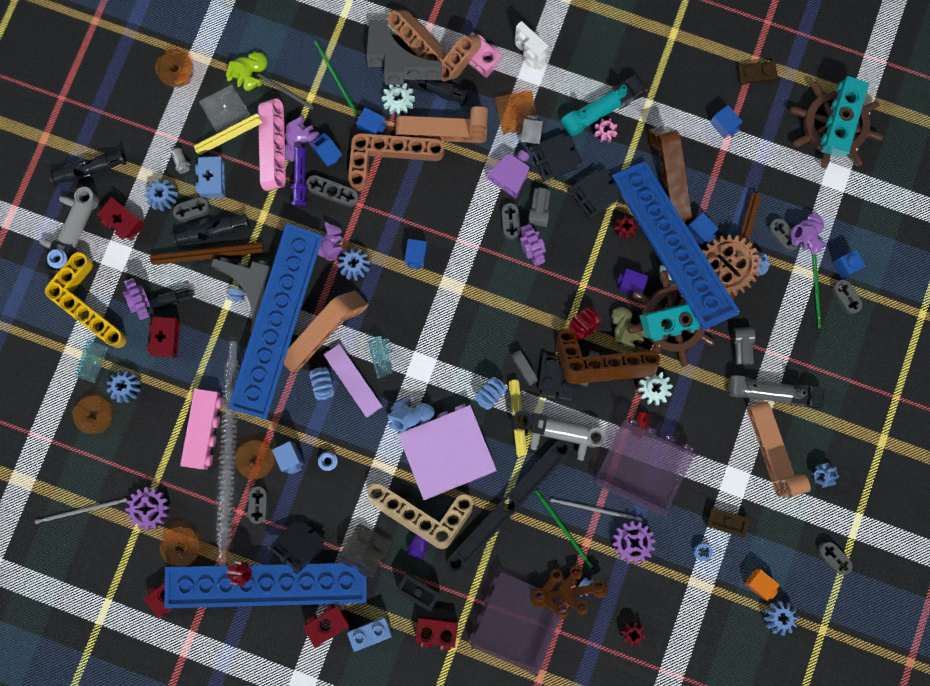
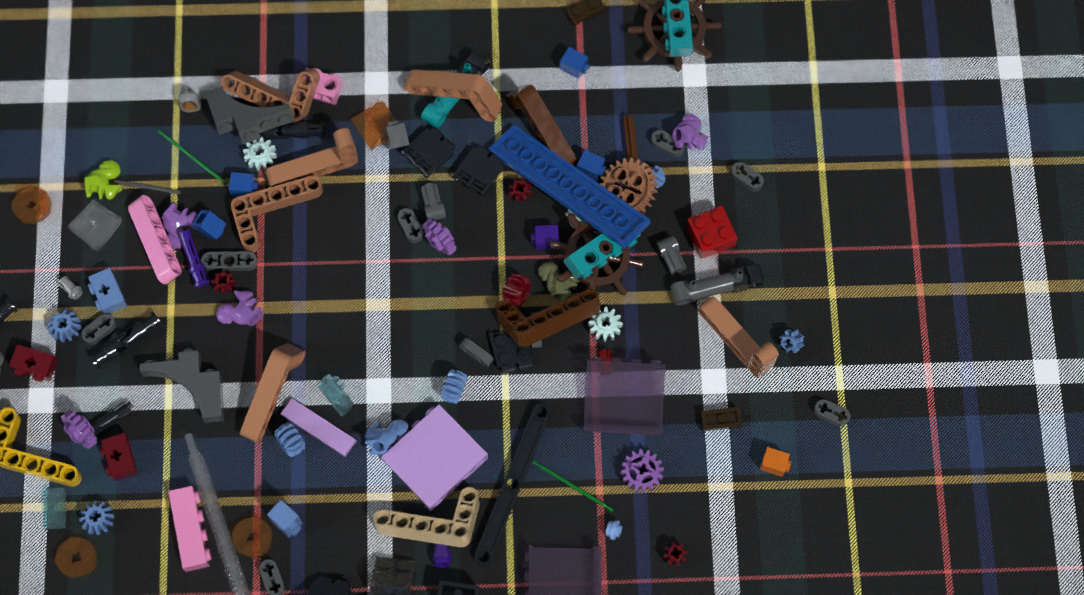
camera: 25 degrees left, 10 degrees down
reddish brown axle [150,242,263,265] -> none
light yellow axle [194,113,262,155] -> none
medium blue bush [227,289,245,302] -> none
blue plate [228,223,323,420] -> none
light blue plate [318,451,337,471] -> none
medium blue gear [338,248,371,281] -> none
blue brick [404,239,427,269] -> none
medium lavender torso [487,150,530,199] -> none
light yellow axle [509,380,527,456] -> none
light grey piece [510,411,606,461] -> none
white plate [515,21,549,70] -> none
reddish brown plant [530,566,608,618] -> none
light grey piece [550,498,643,521] -> none
bright pink gear [594,118,617,142] -> none
medium blue bush [693,543,713,561] -> none
medium blue gear [764,600,799,636] -> none
green piece [812,254,821,328] -> none
blue brick [833,250,866,279] -> none
none -> light grey rock [179,88,201,112]
none -> dark red gear [211,270,236,295]
none -> nougat beam [403,70,502,122]
none -> red brick [686,206,738,260]

